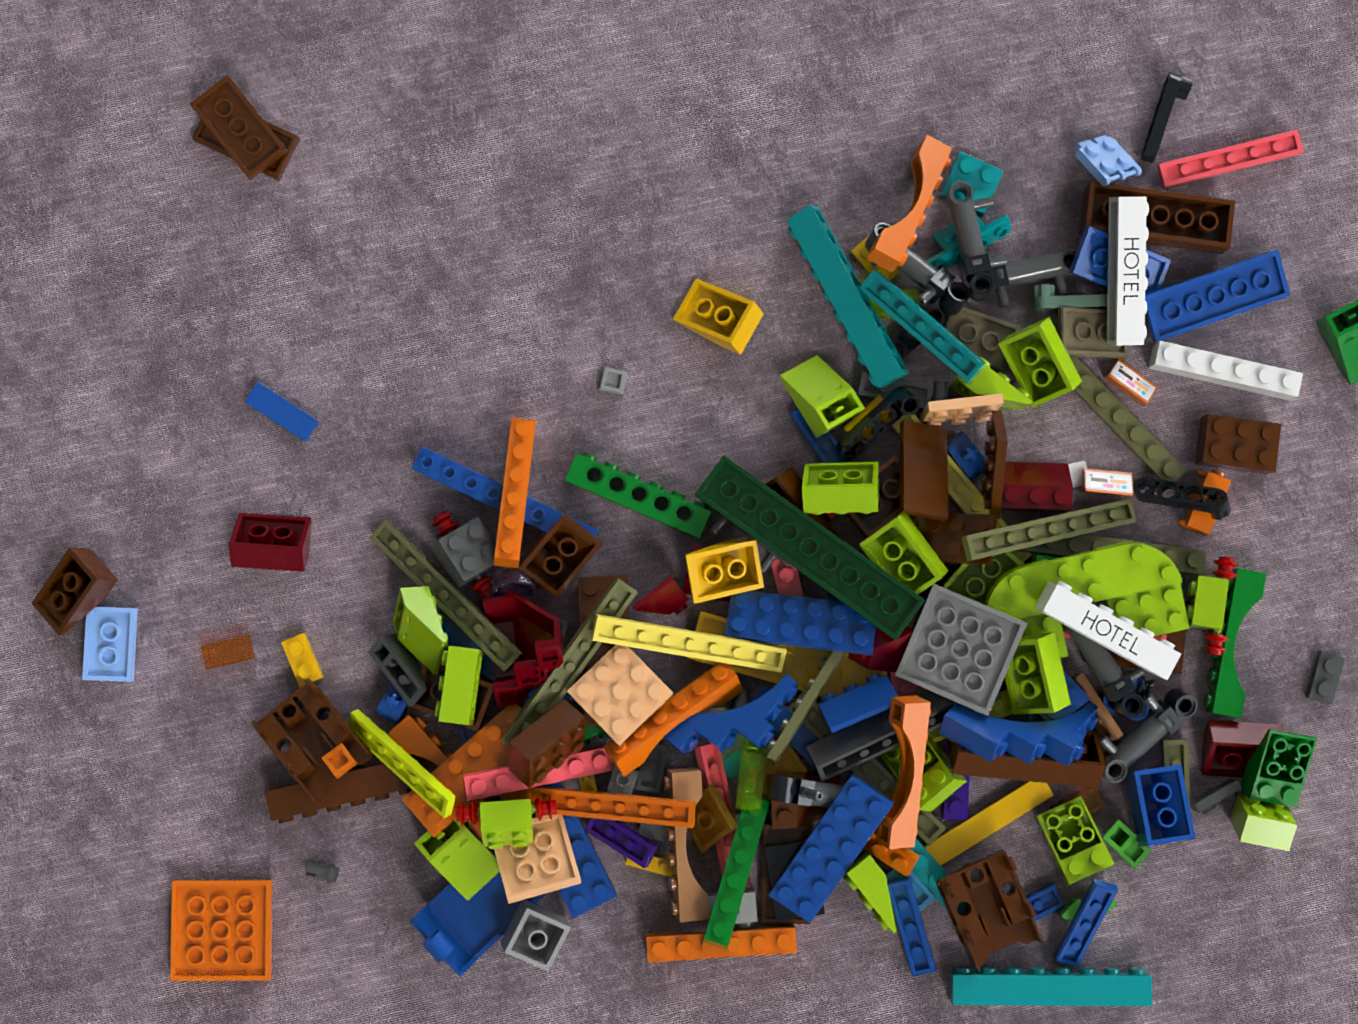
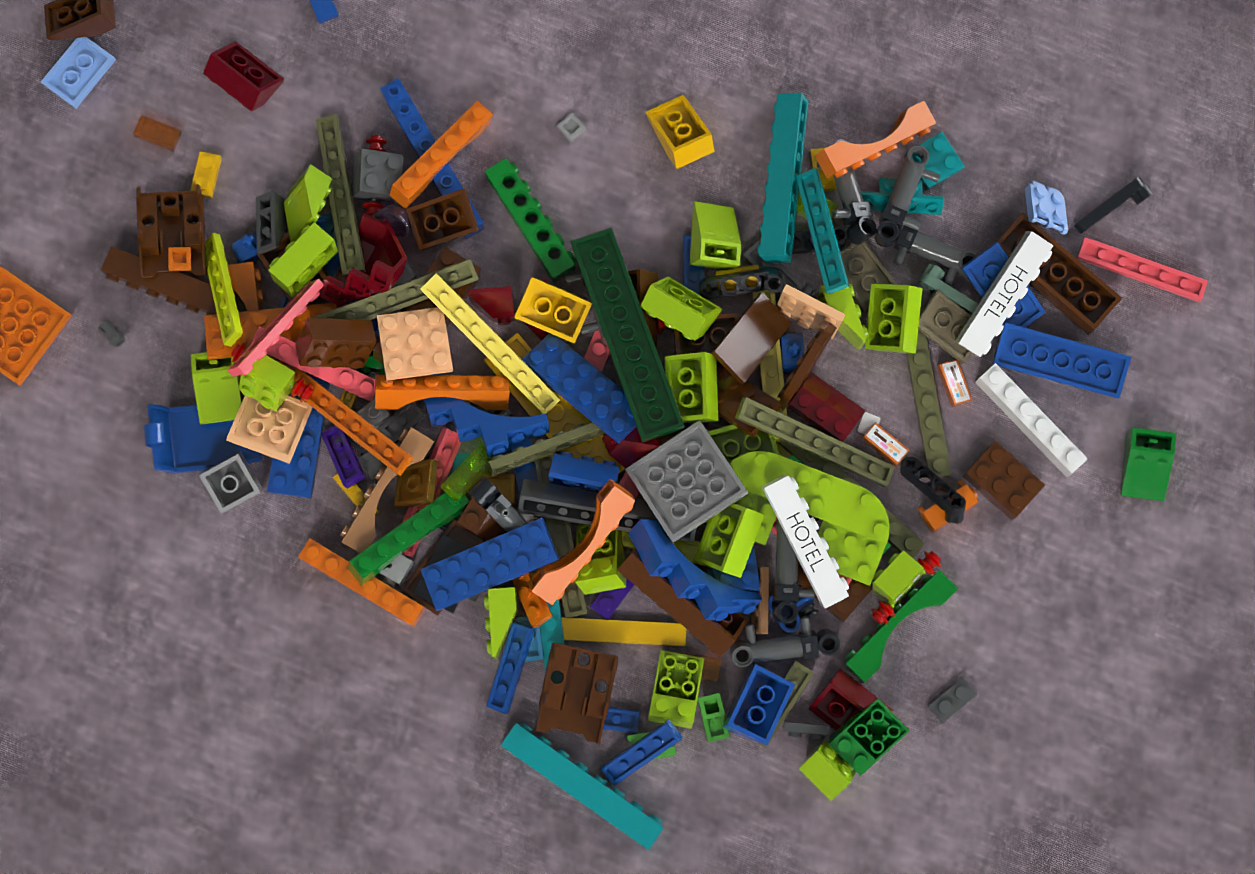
camera: 35 degrees right, 5 degrees down
none -> coral plate [227,278,324,377]

